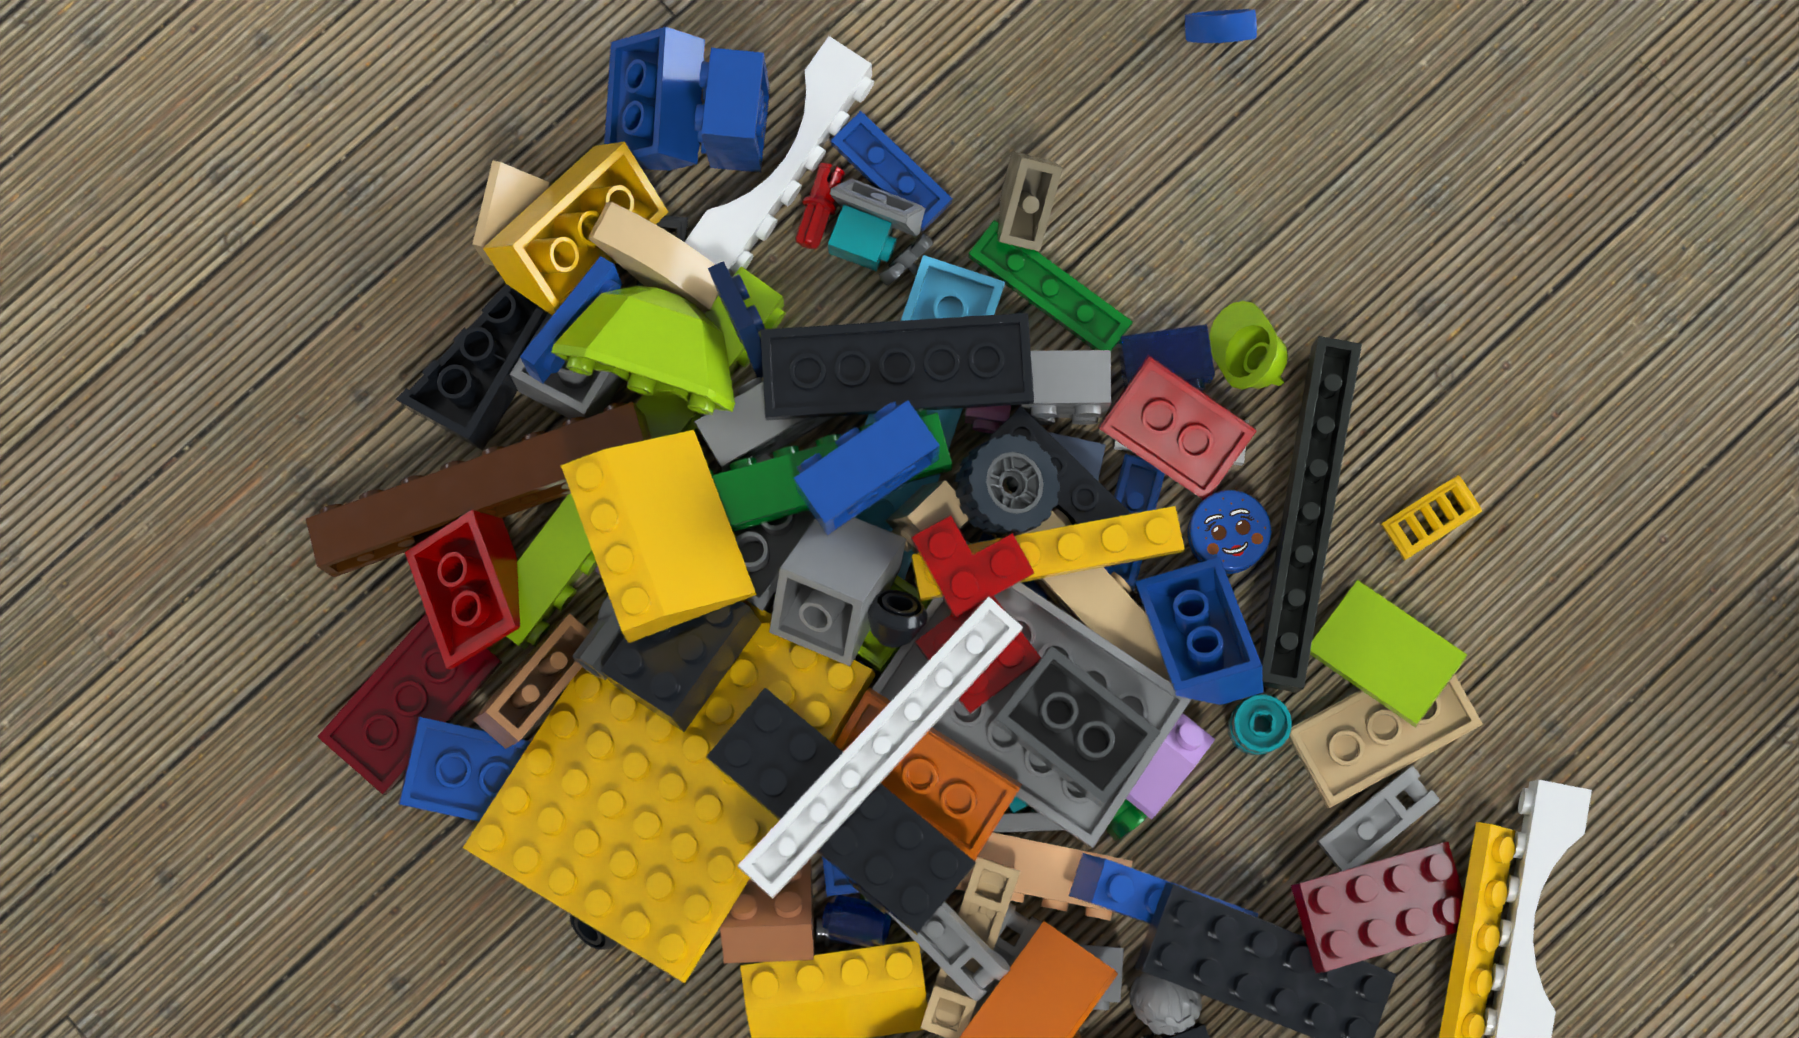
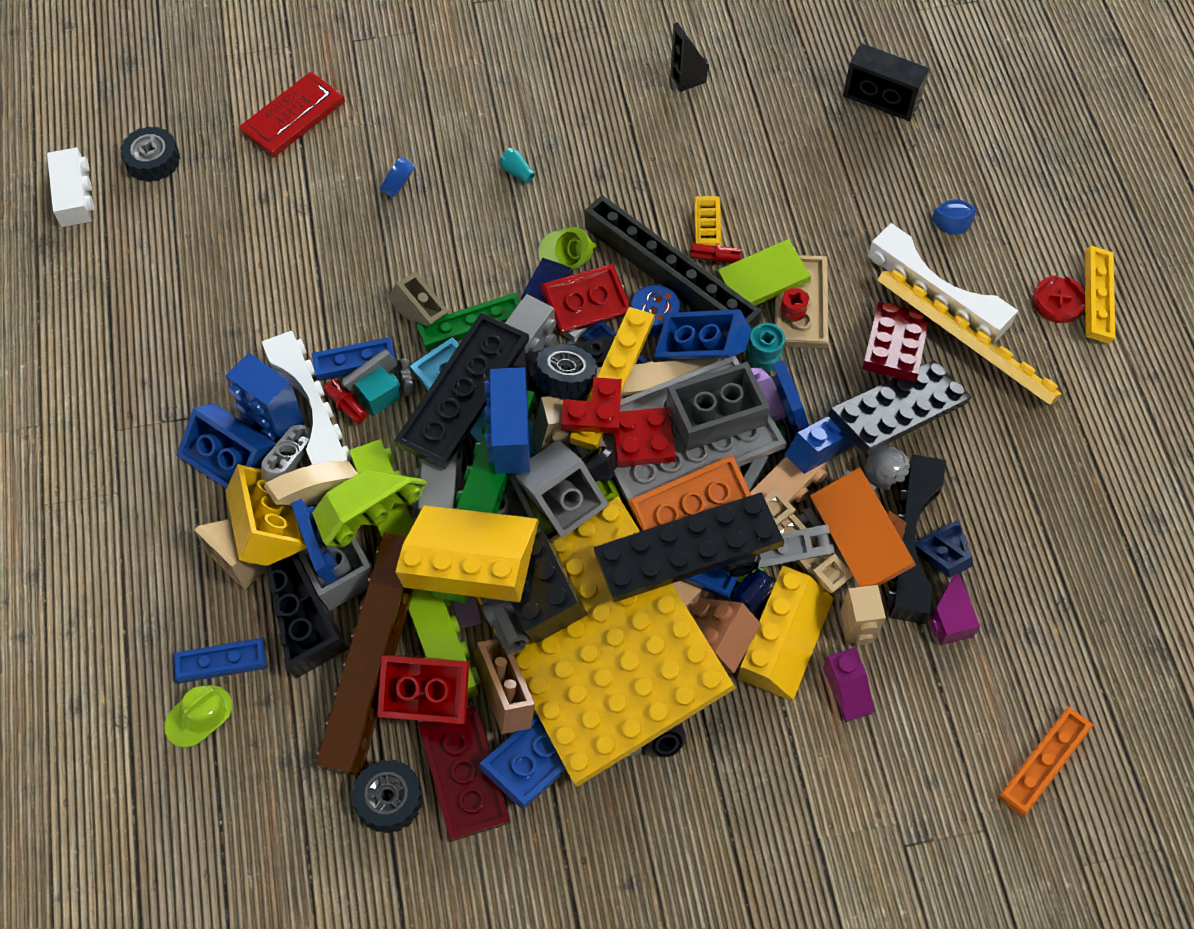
camera: 60 degrees left, 20 degrees down
dark blue wing [708,261,765,378] -> none
white plate [738,597,1023,899] -> none
light grey plate [1316,765,1440,871] -> none
none -> lime piece [165,685,232,748]
none -> blue tile [174,638,267,684]
none -> light grey beam [260,425,312,482]
none -> black wheel [352,759,423,833]
none -> teal cone [499,148,535,184]
none -> black slope [670,22,709,92]
none -> red axle [690,243,742,264]
none -> blue plate [772,360,809,437]
none -> red wheel [780,288,809,322]
none -> blue hat [932,199,977,234]

